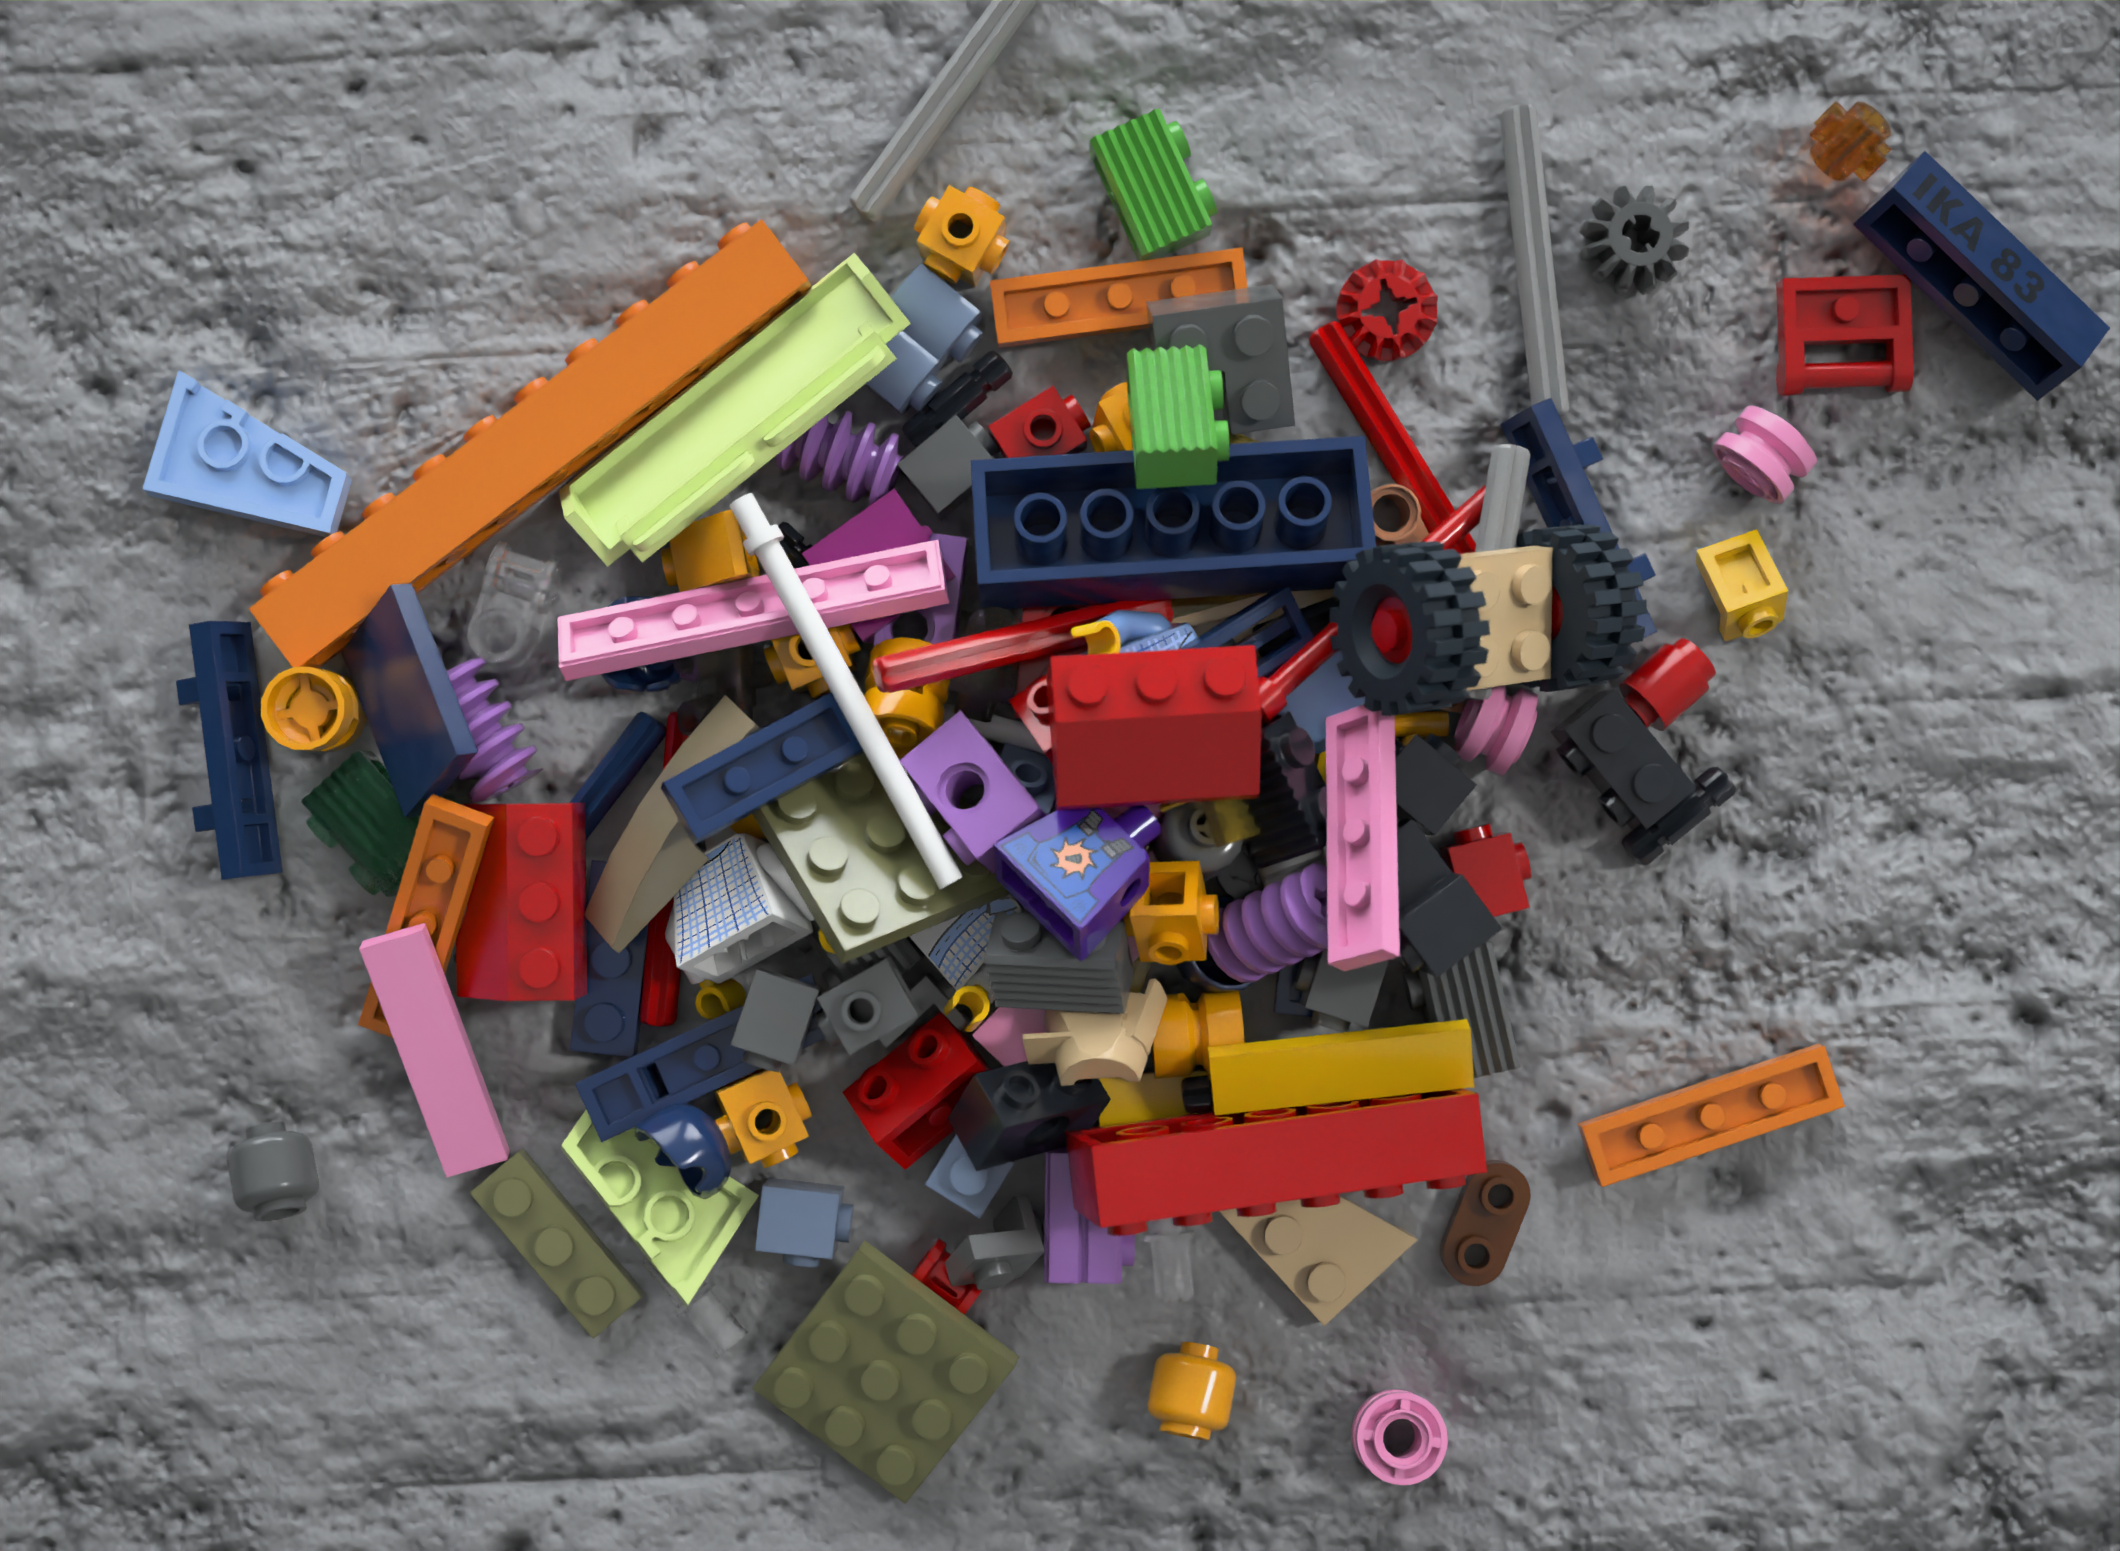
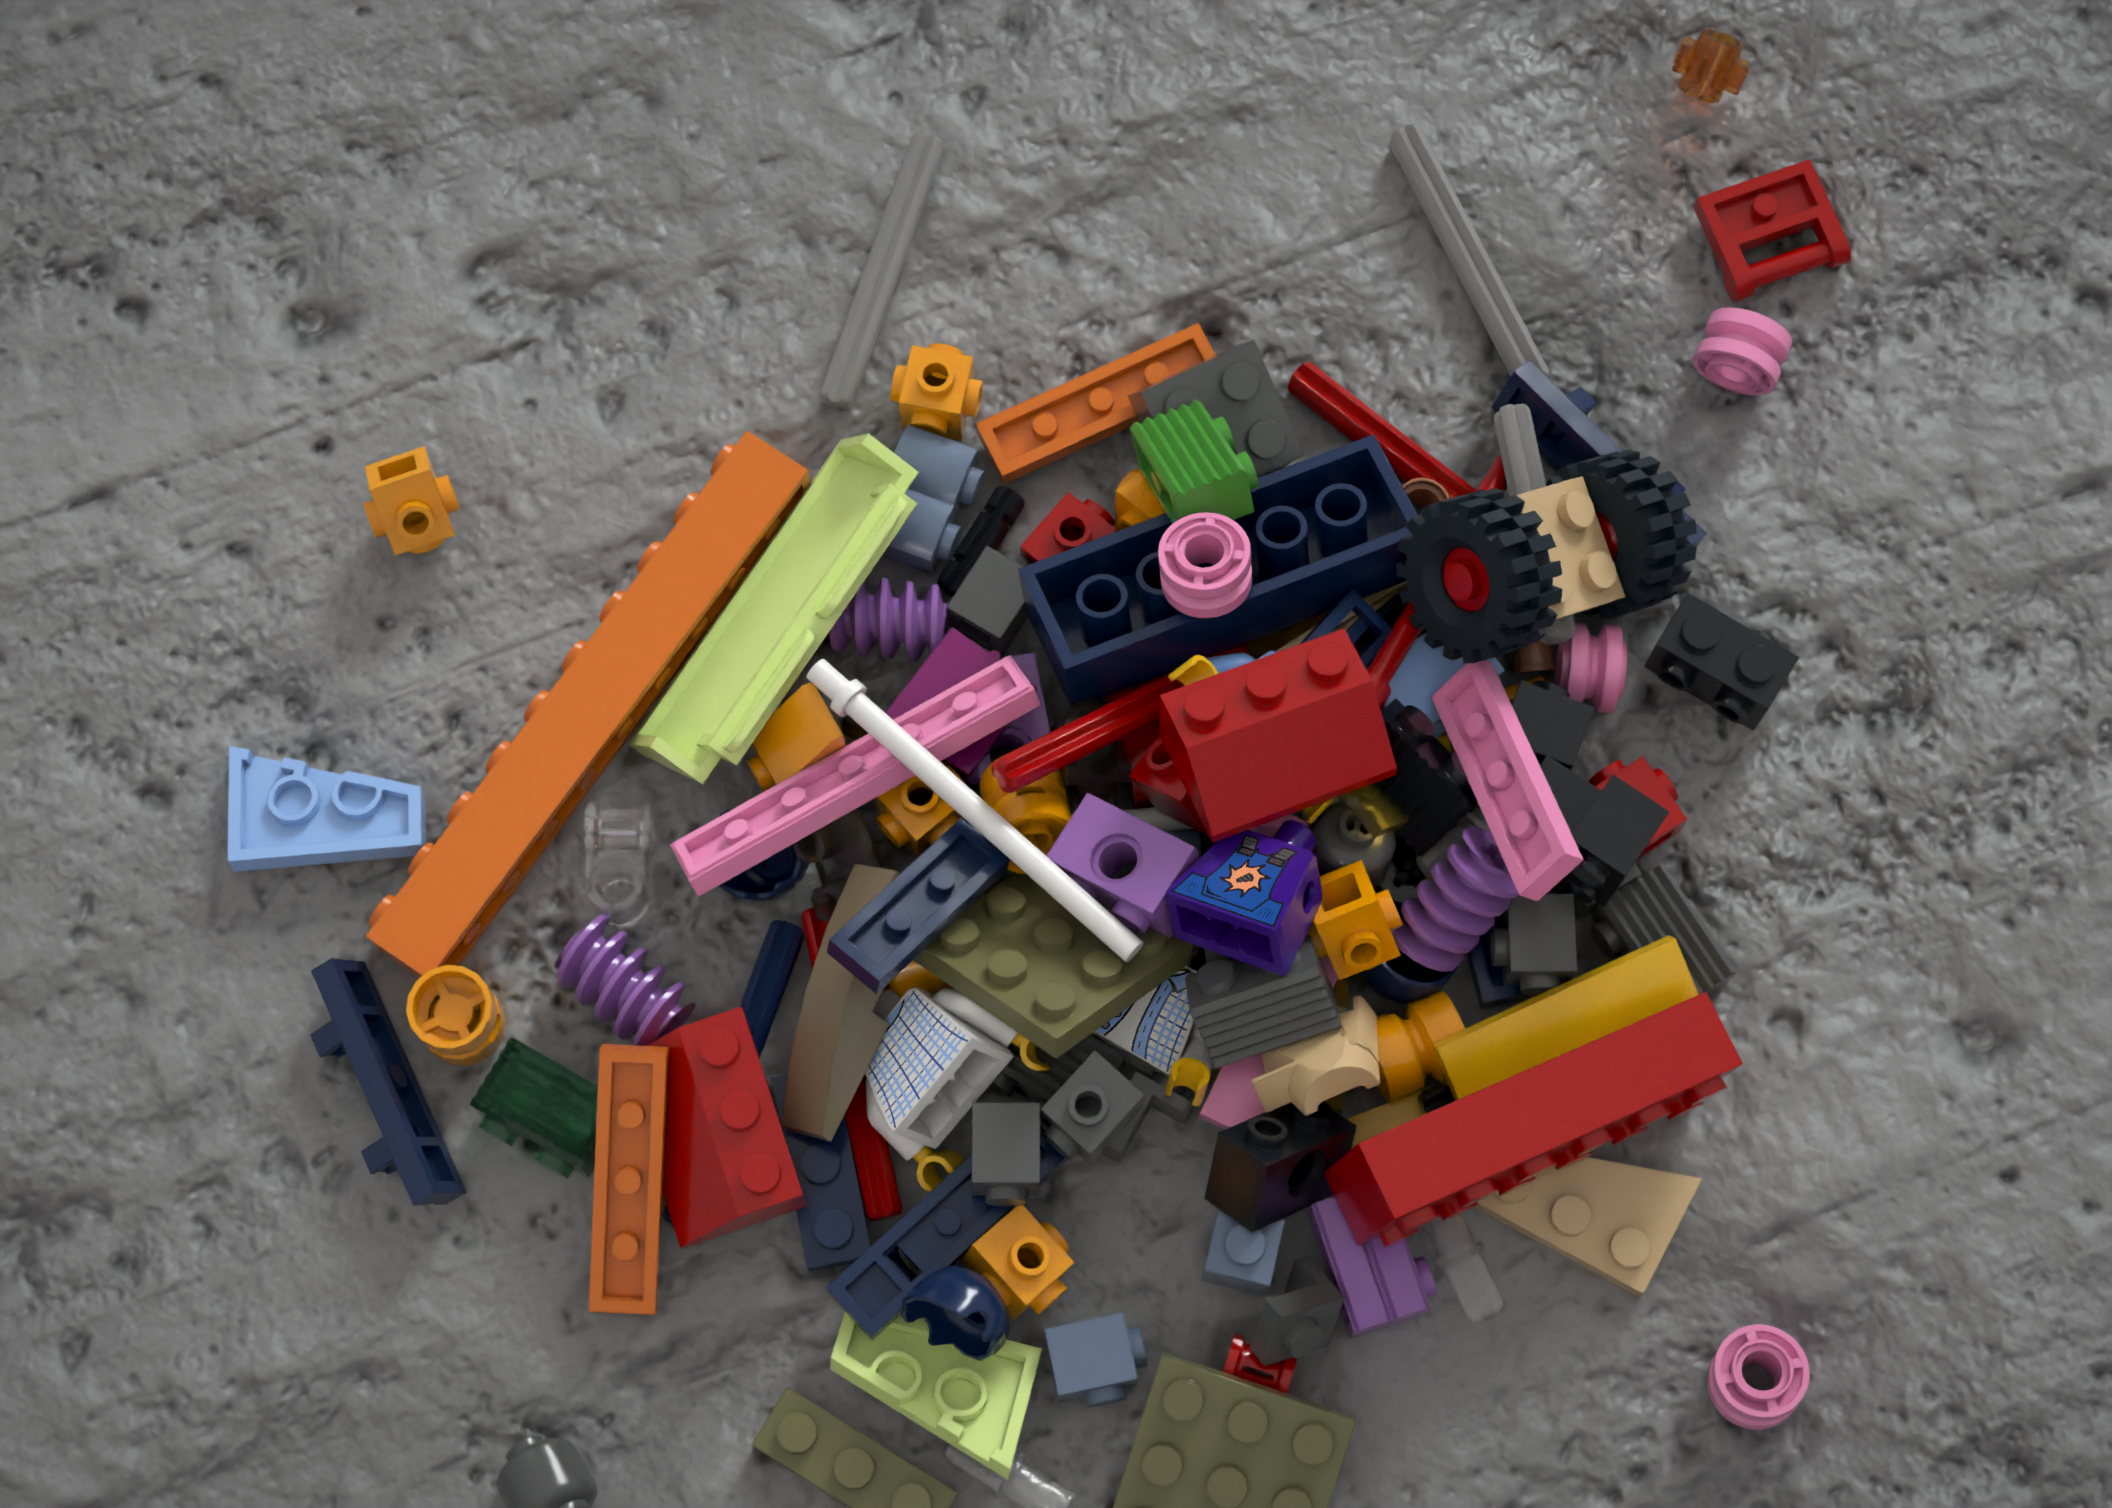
camera: 20 degrees left, 15 degrees down
dark blue tile [341,583,478,818] -> none
bright pink tile [359,923,510,1178] -> none
red brick [842,1012,991,1170] -> none
bright green brick [1089,108,1218,261] -> none
light orange head [1148,1341,1237,1441] -> none
red gear [1336,259,1438,361] -> none
reddish brown plate [1440,1160,1531,1286] -> none
orange plate [1577,1044,1845,1187] -> none
dark grey gear [1579,185,1689,295] -> none
red brick [1619,638,1716,731] -> none
black axle [1622,767,1737,866] -> none
yellow bracket [1695,529,1788,641] -> none
dark blue brick [1853,151,2110,401] -> none
none -> light orange brick [363,446,460,556]
none -> bright pink wheel [1158,512,1252,618]

